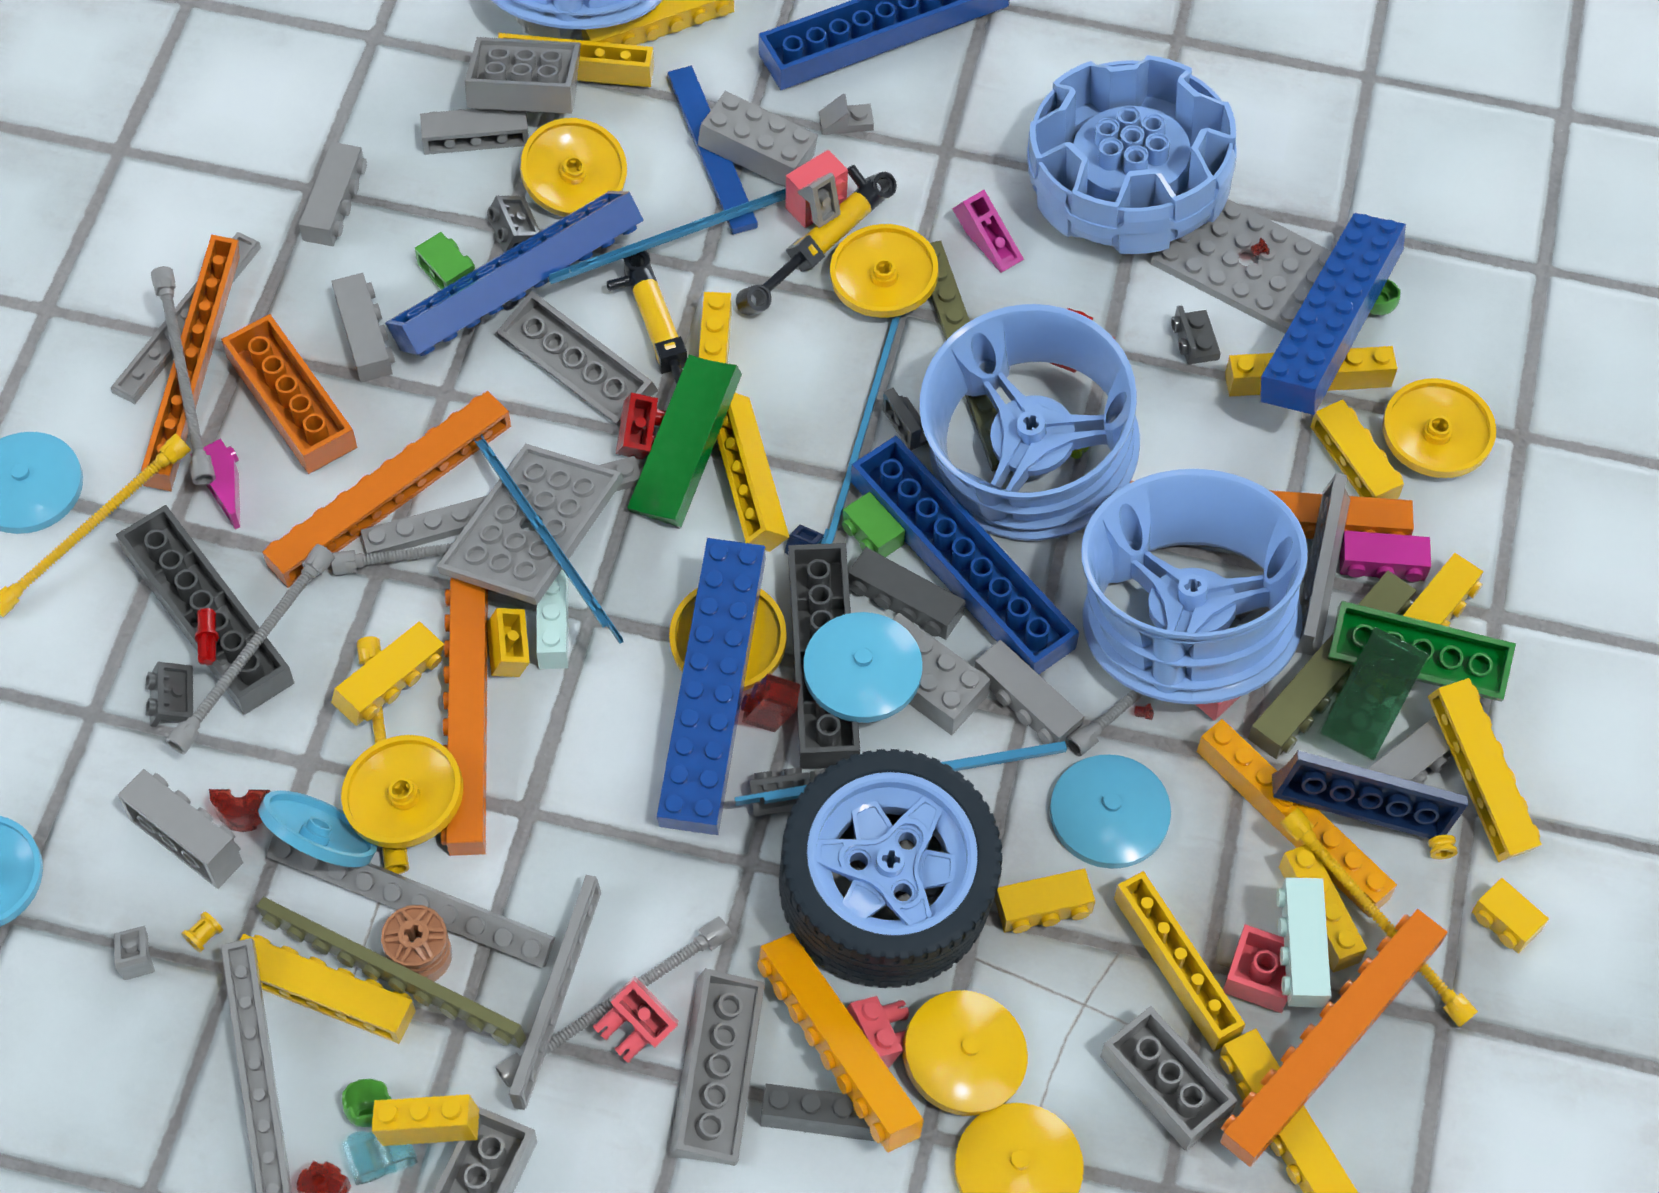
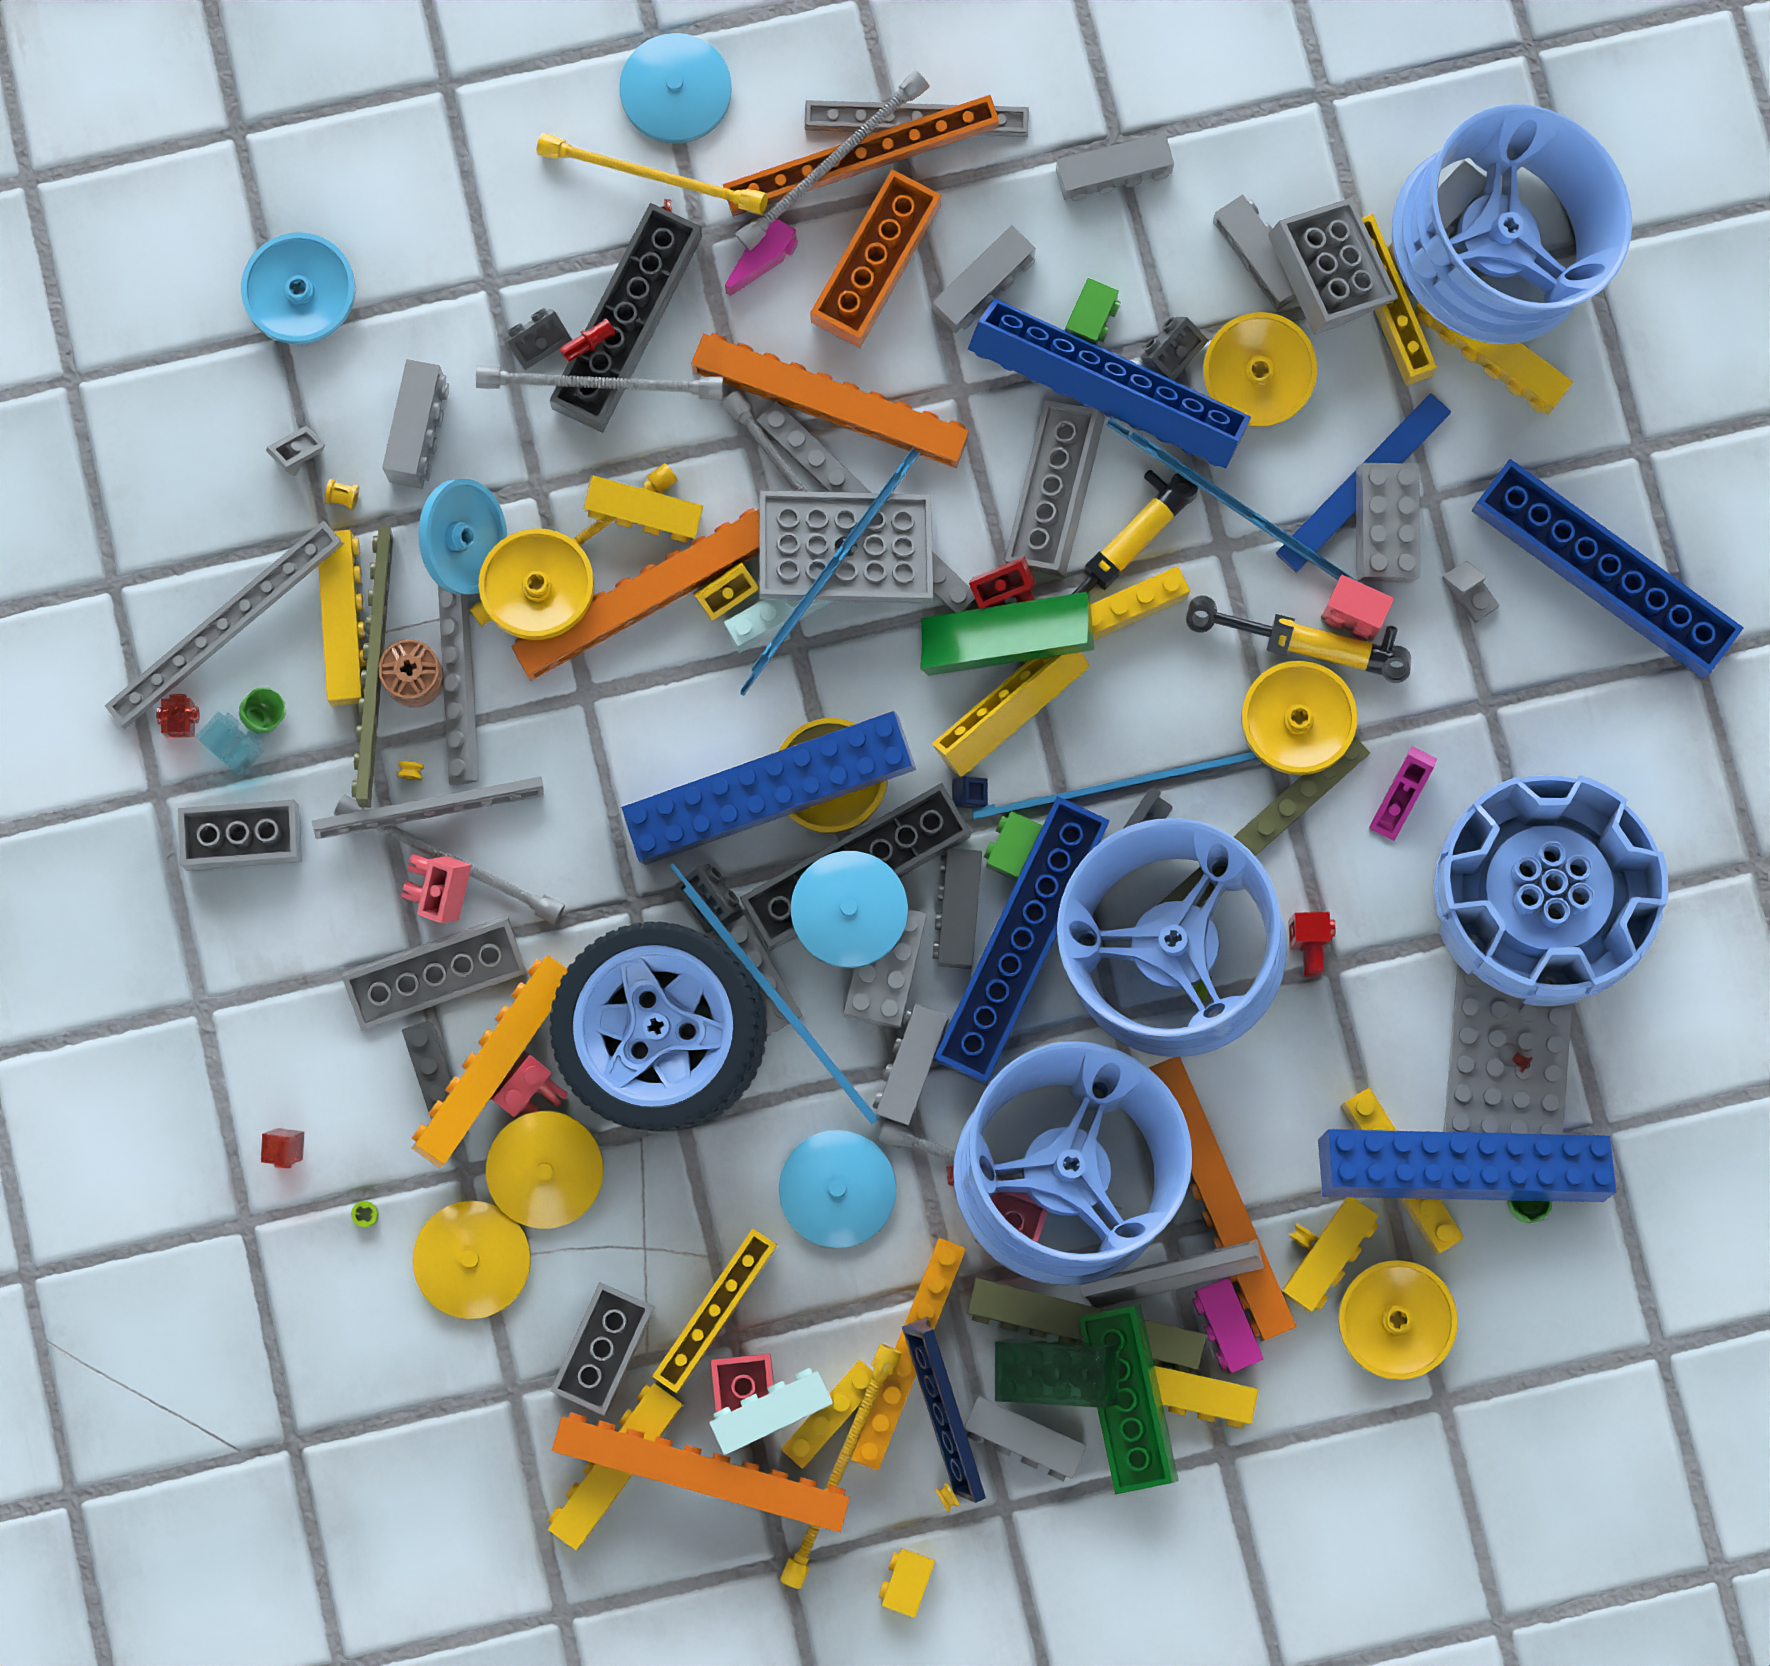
camera: 65 degrees right, 20 degrees up
clear red cylinder [209,789,271,832] -> none
yellow brick [372,1094,479,1146] -> none
clear red brick [741,674,801,732] -> none
light grey slope [798,173,841,228] -> none
yellow brick [994,868,1095,933] -> none
dark grey bracket [1171,305,1221,365] -> none
yellow brick [1427,678,1542,862] -> none
none -> yellow bush [397,761,424,781]
none -> yellow bush [1288,1223,1318,1251]

